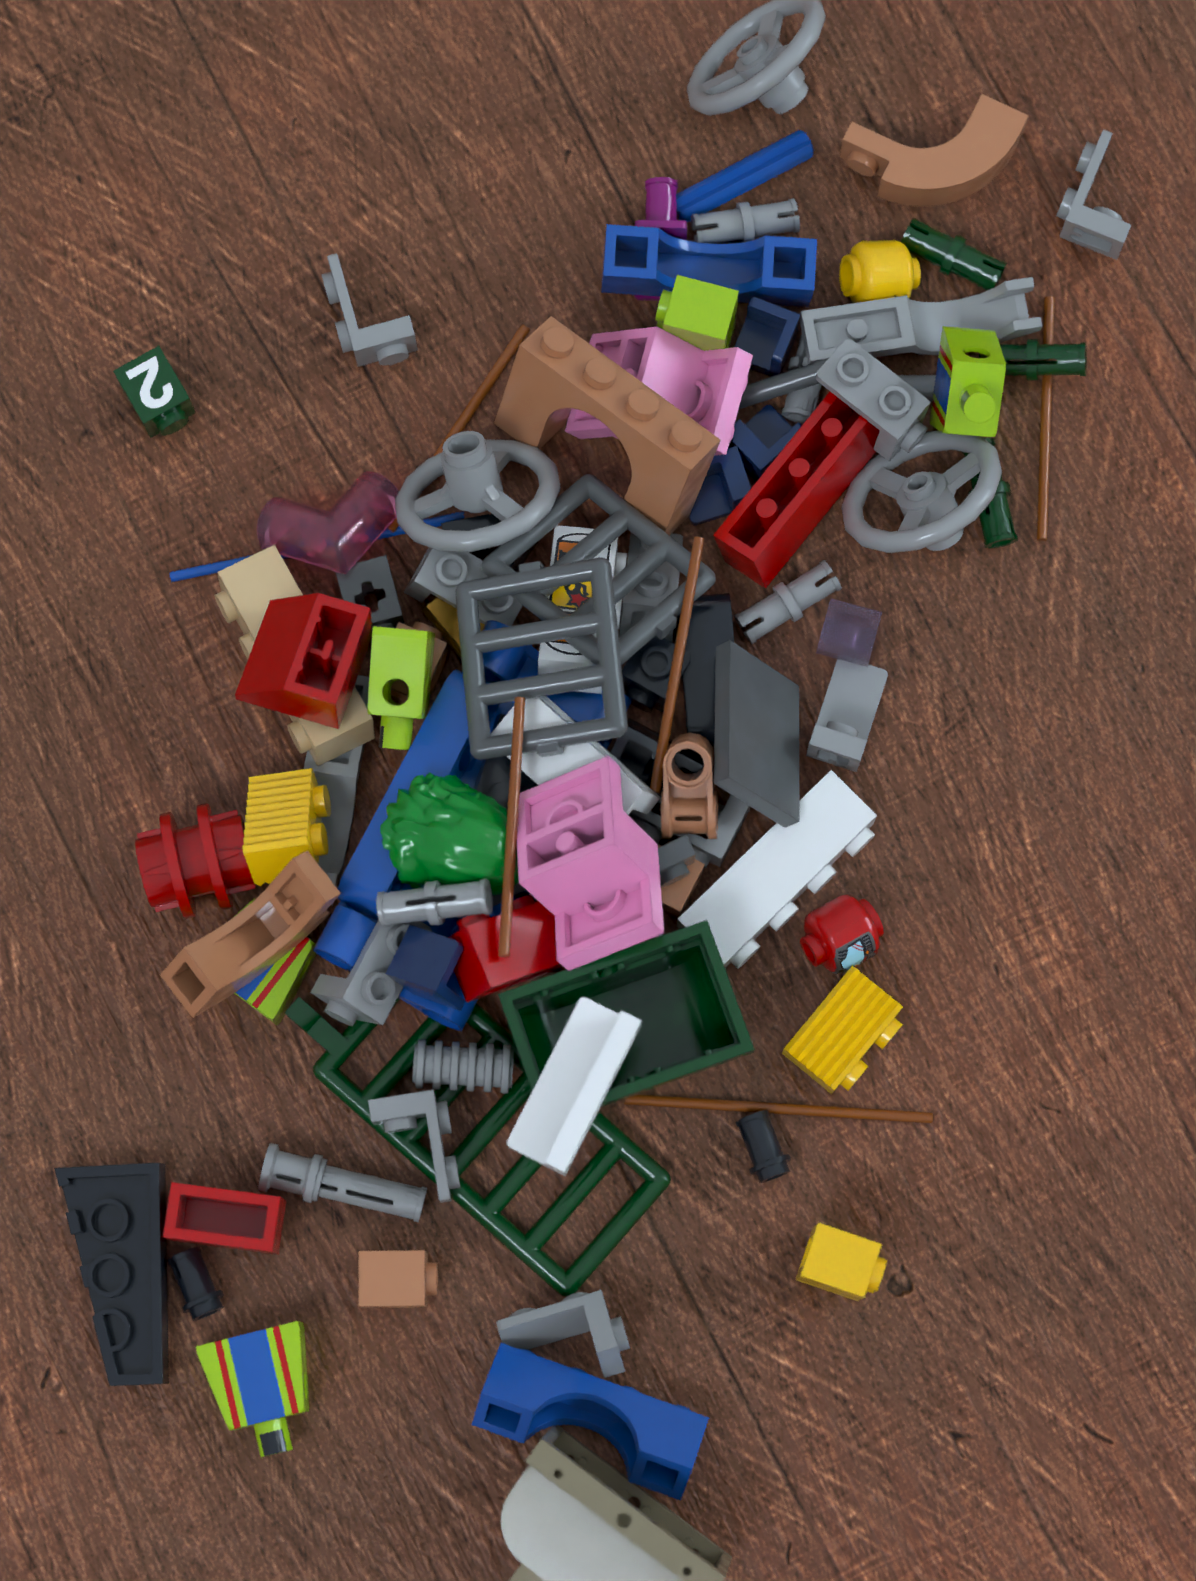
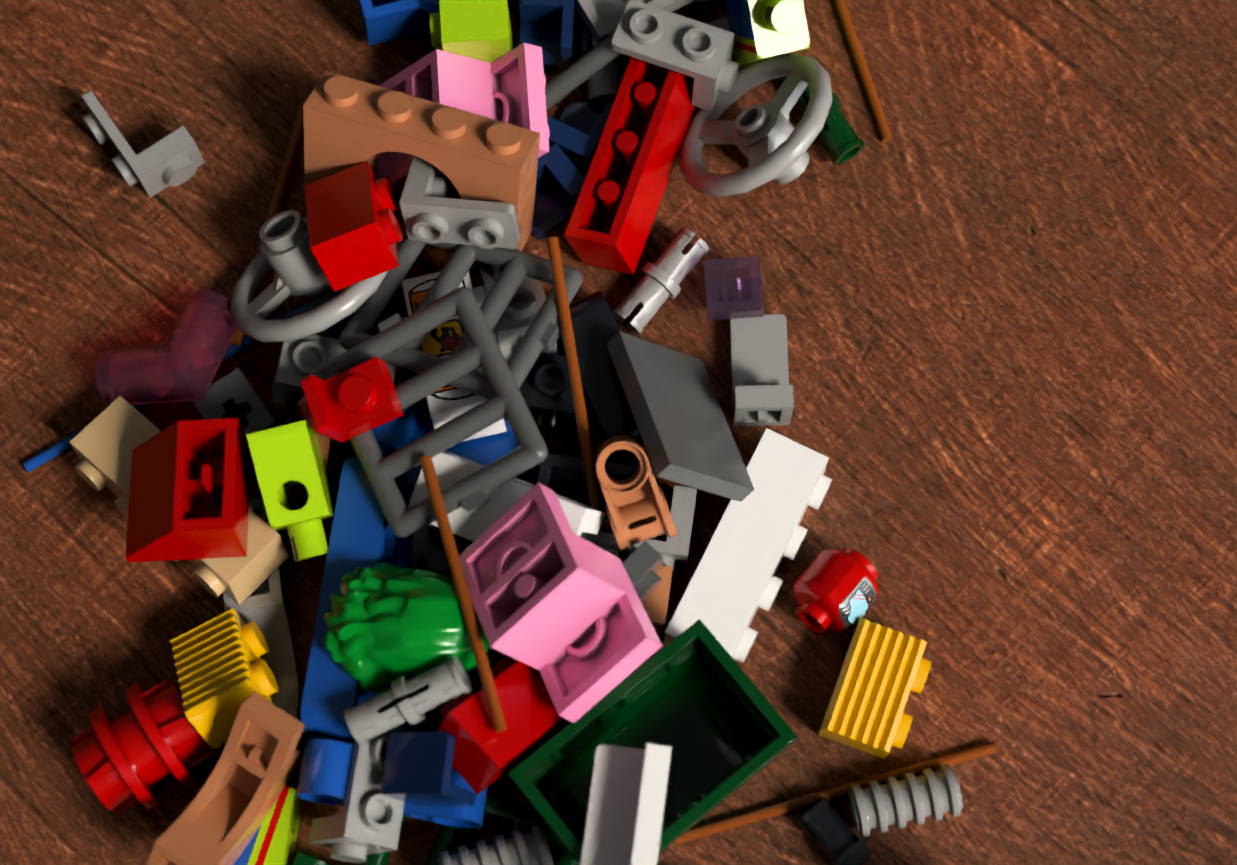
camera: 20 degrees left, 5 degrees down
none -> red bracket [301,357,404,443]
none -> red piece [305,161,403,292]
none -> light grey bracket [399,156,520,249]
none -> light grey piece [848,764,963,837]

